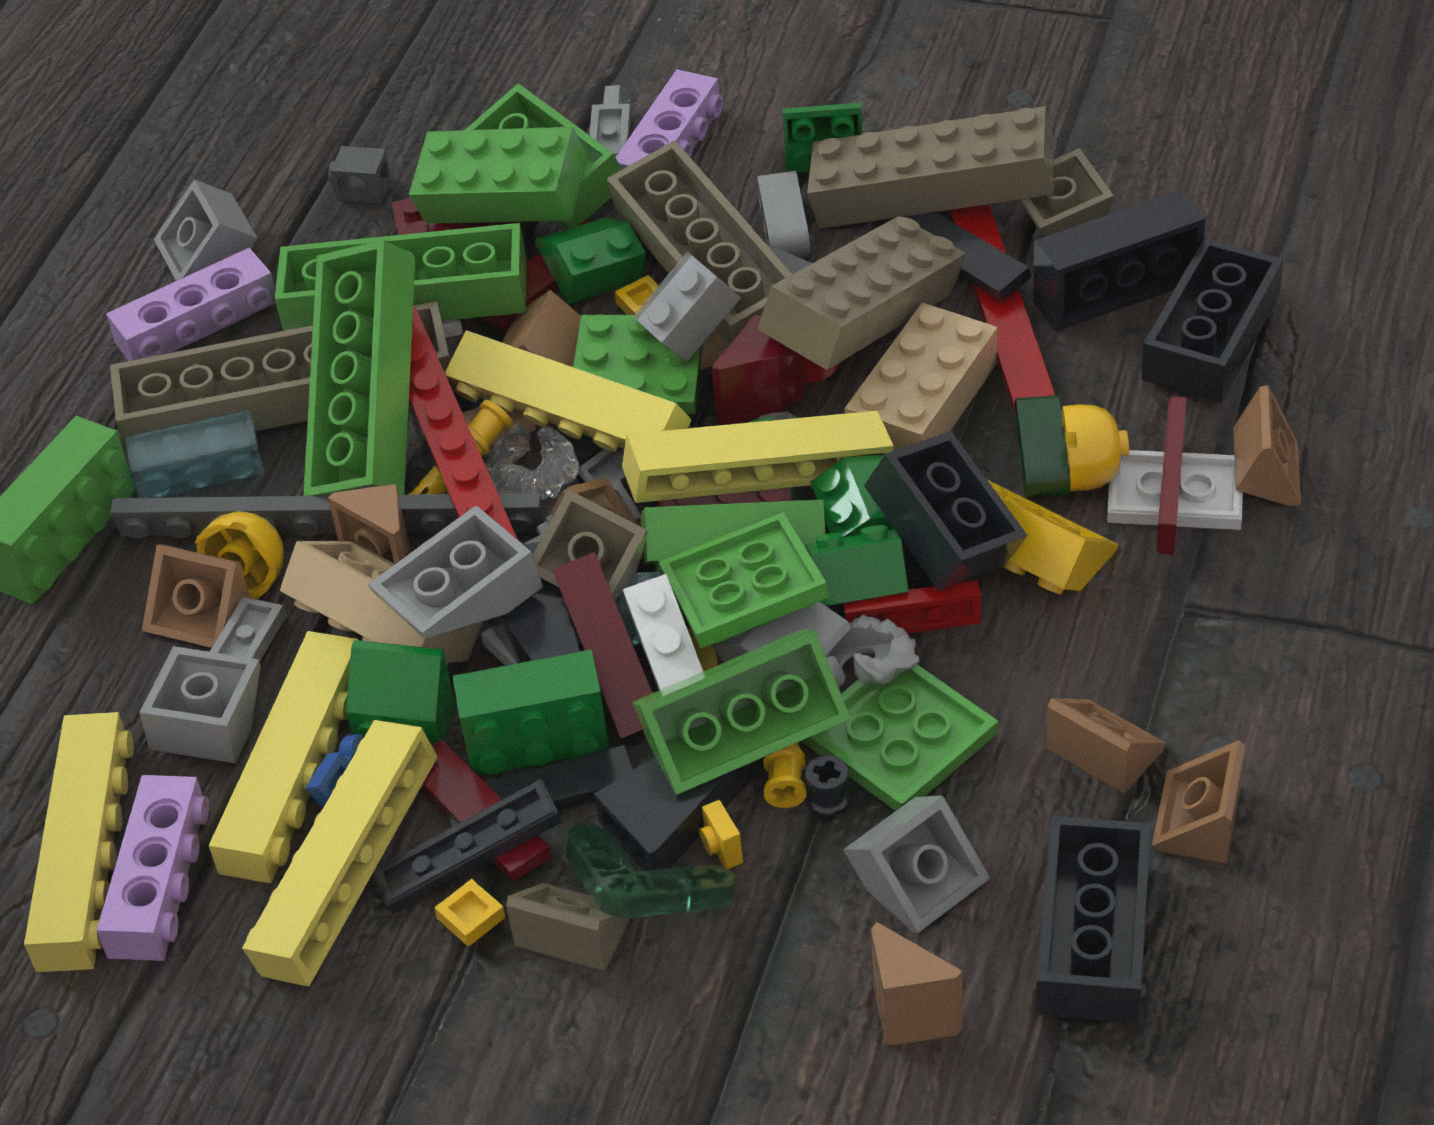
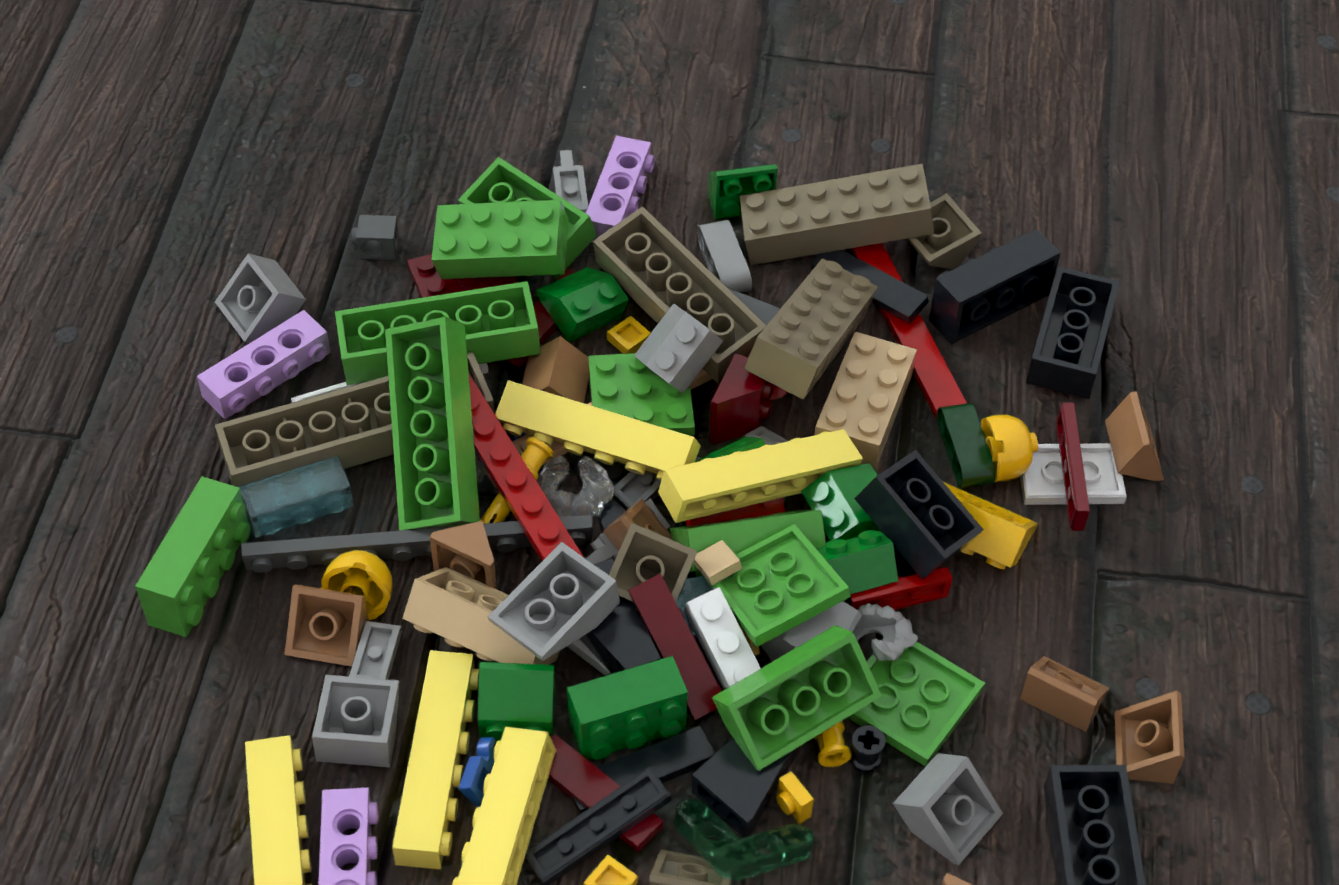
camera: 15 degrees left, 5 degrees up
none -> tan tile [693,540,742,585]

